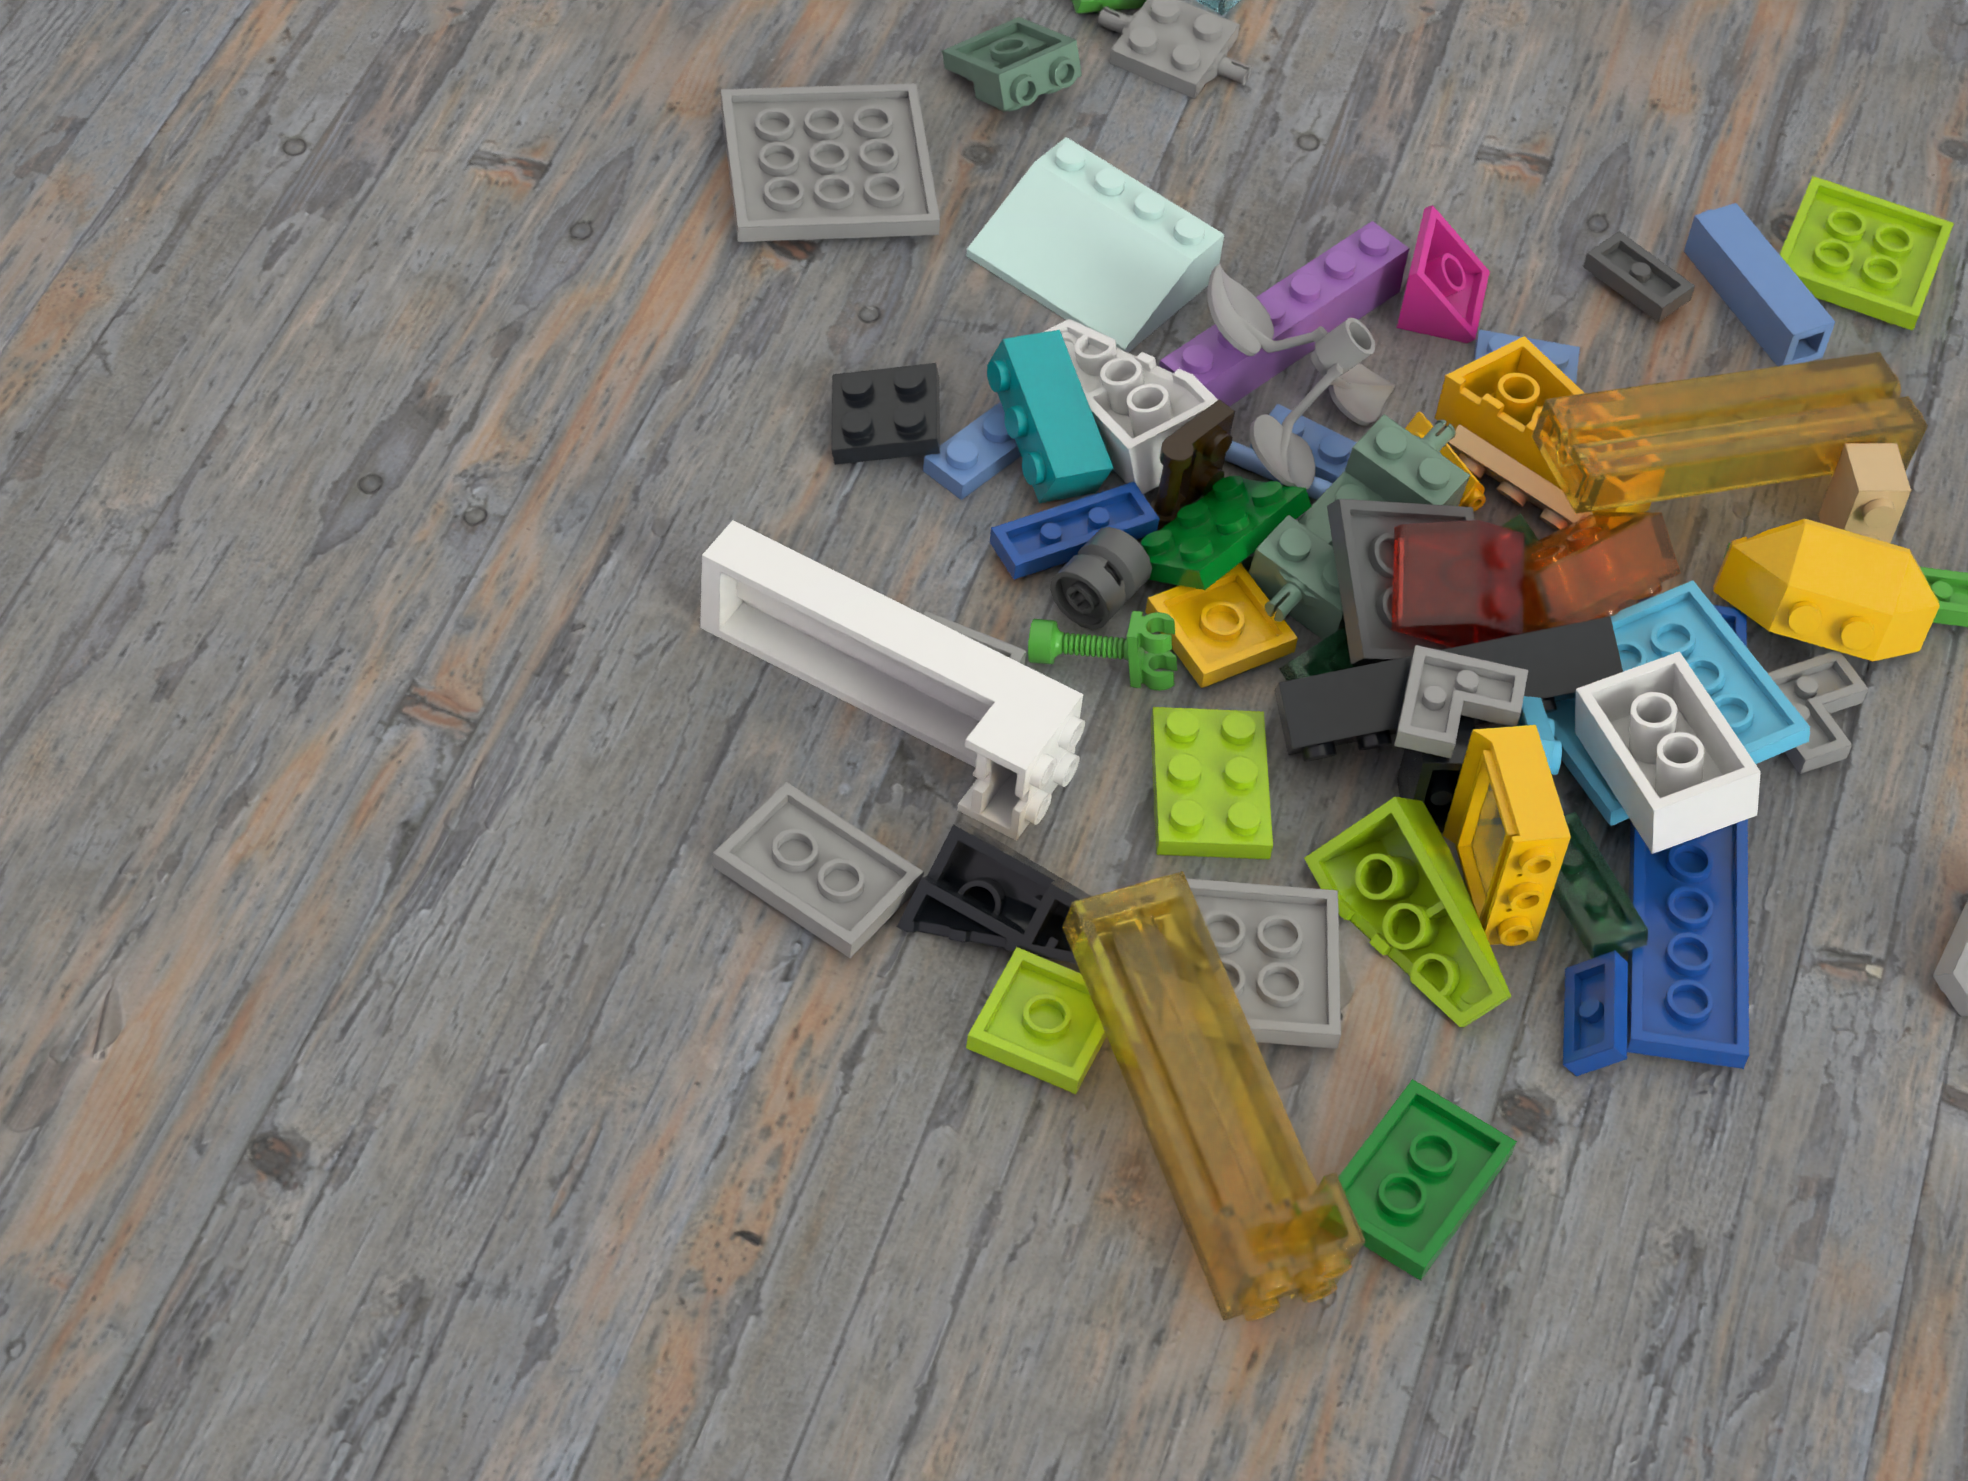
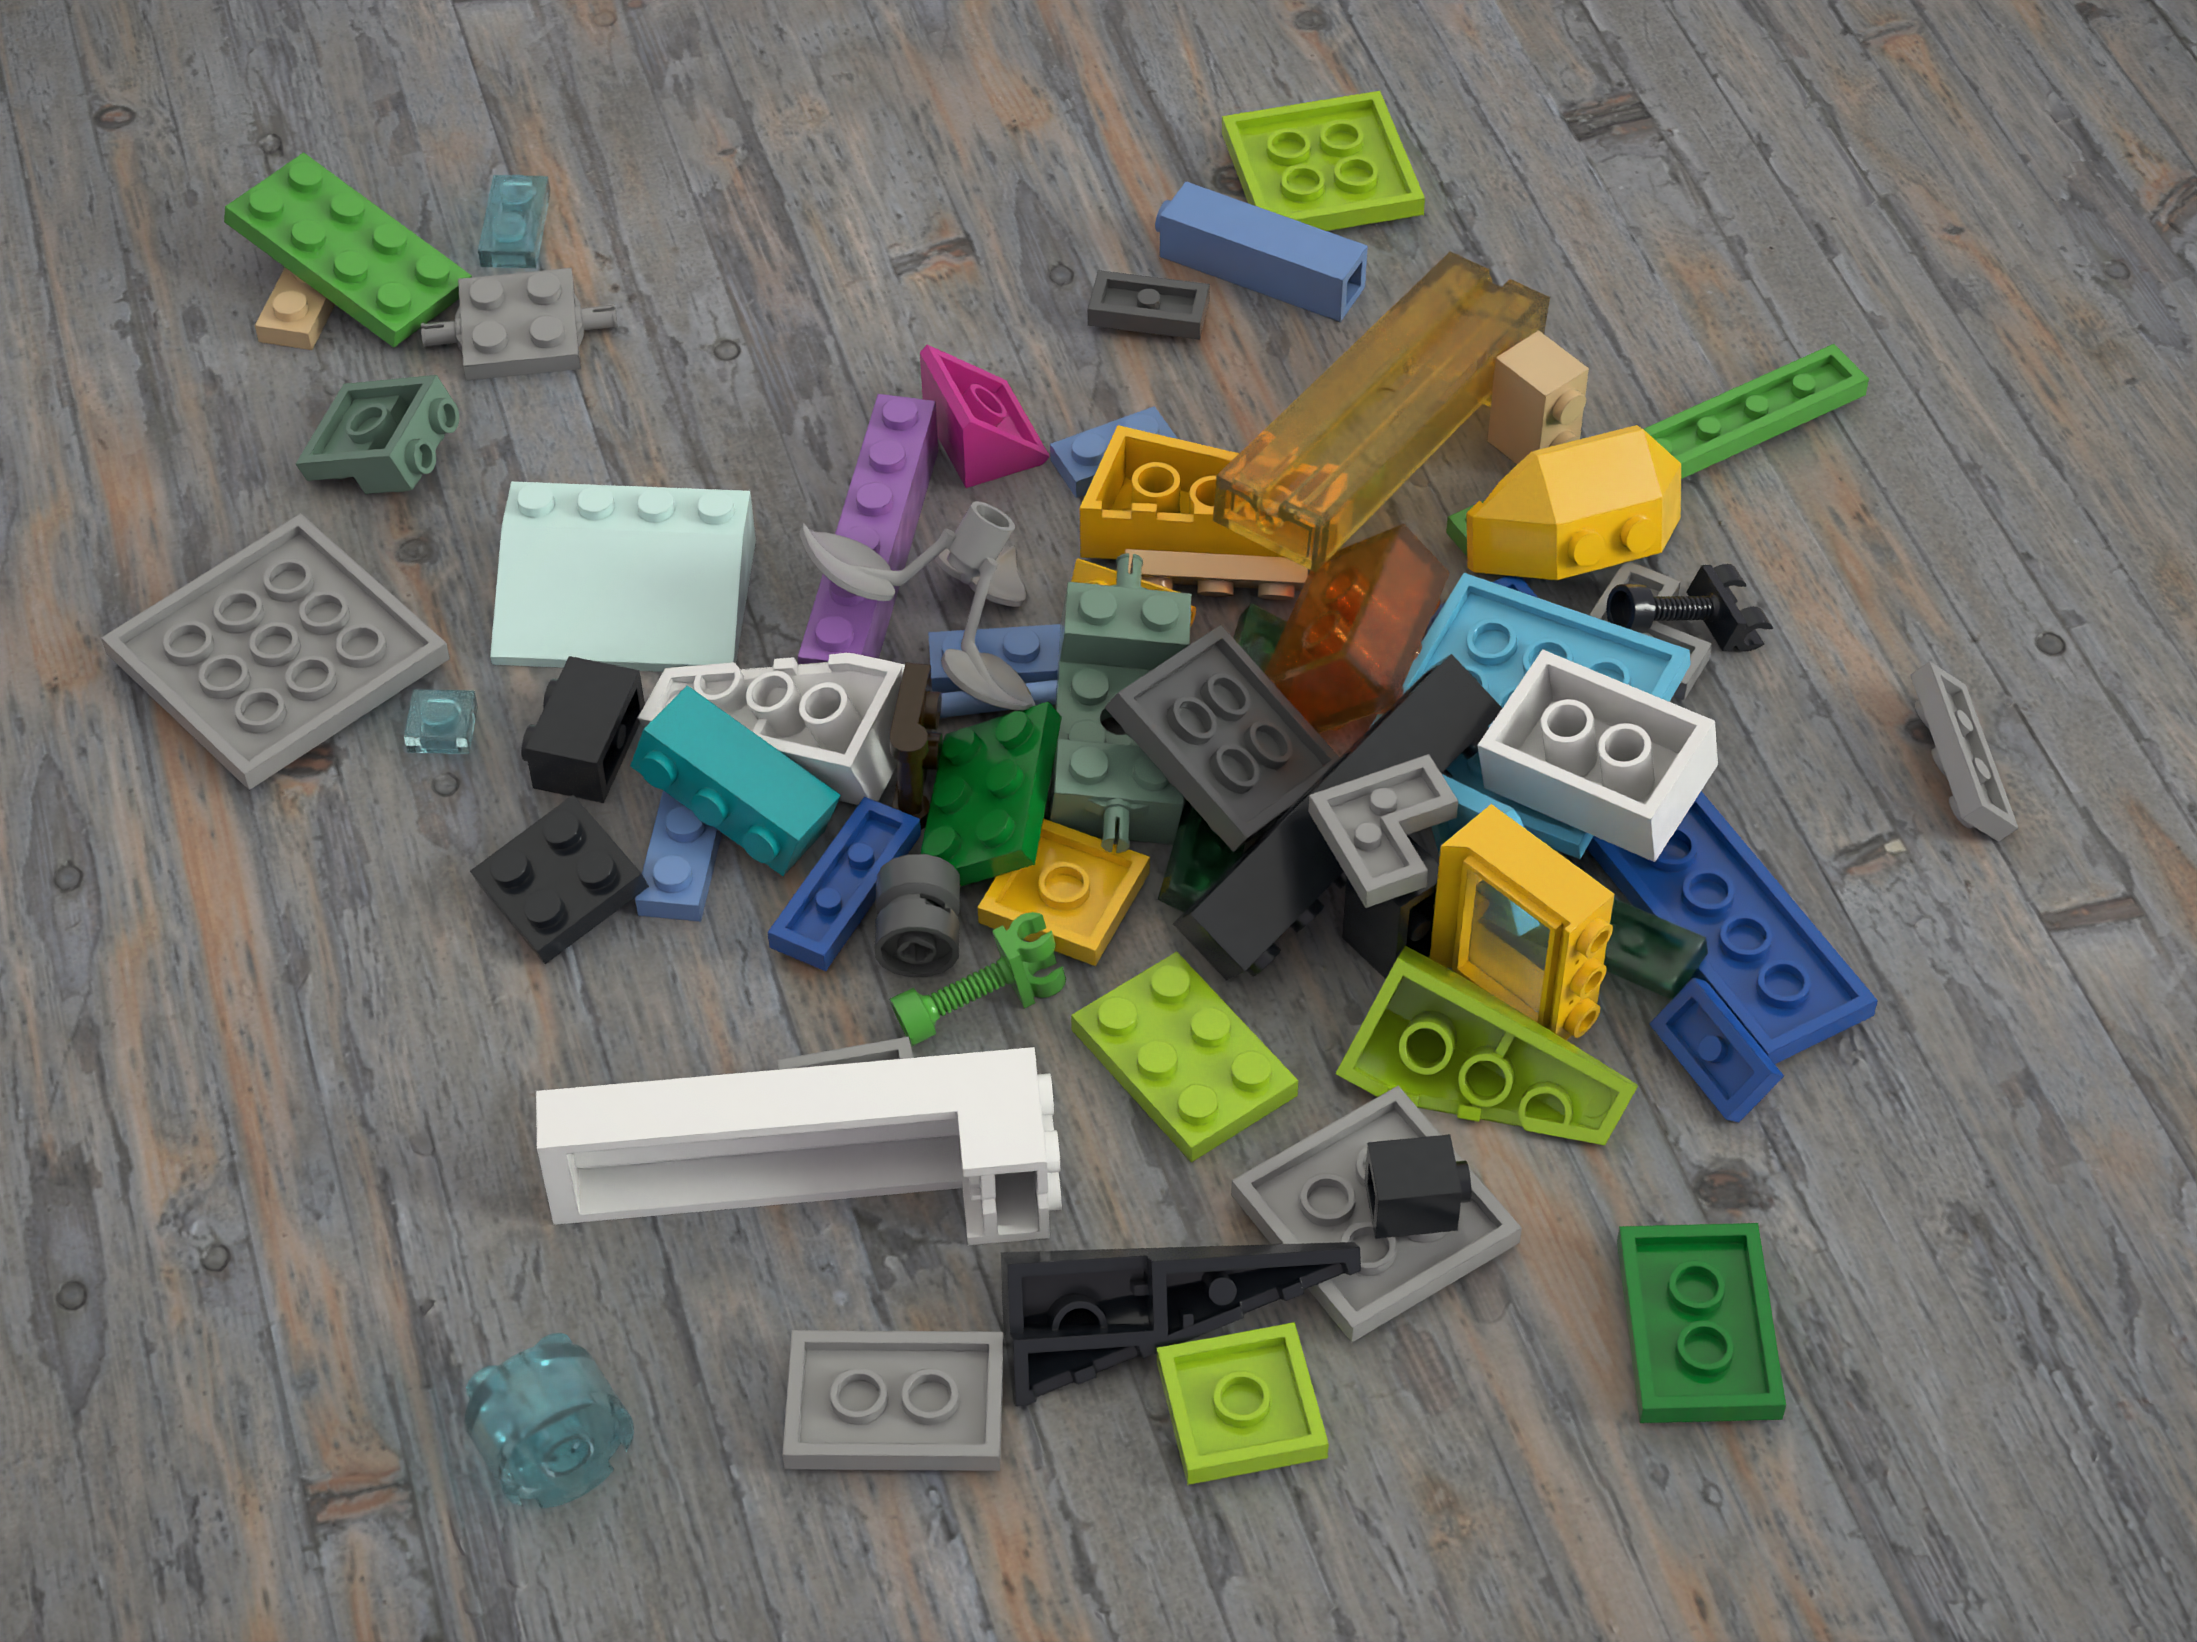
camera: 30 degrees left, 0 degrees up
clear yellow brick [1062,871,1365,1321] -> none
clear red slope [1392,520,1524,648] -> none
none -> clear light blue plate [404,689,478,754]
none -> clear light blue brick [464,1333,634,1508]
none -> black brick [521,656,645,803]
none -> black brick [1364,1134,1472,1239]
none -> black bar [1606,564,1773,651]

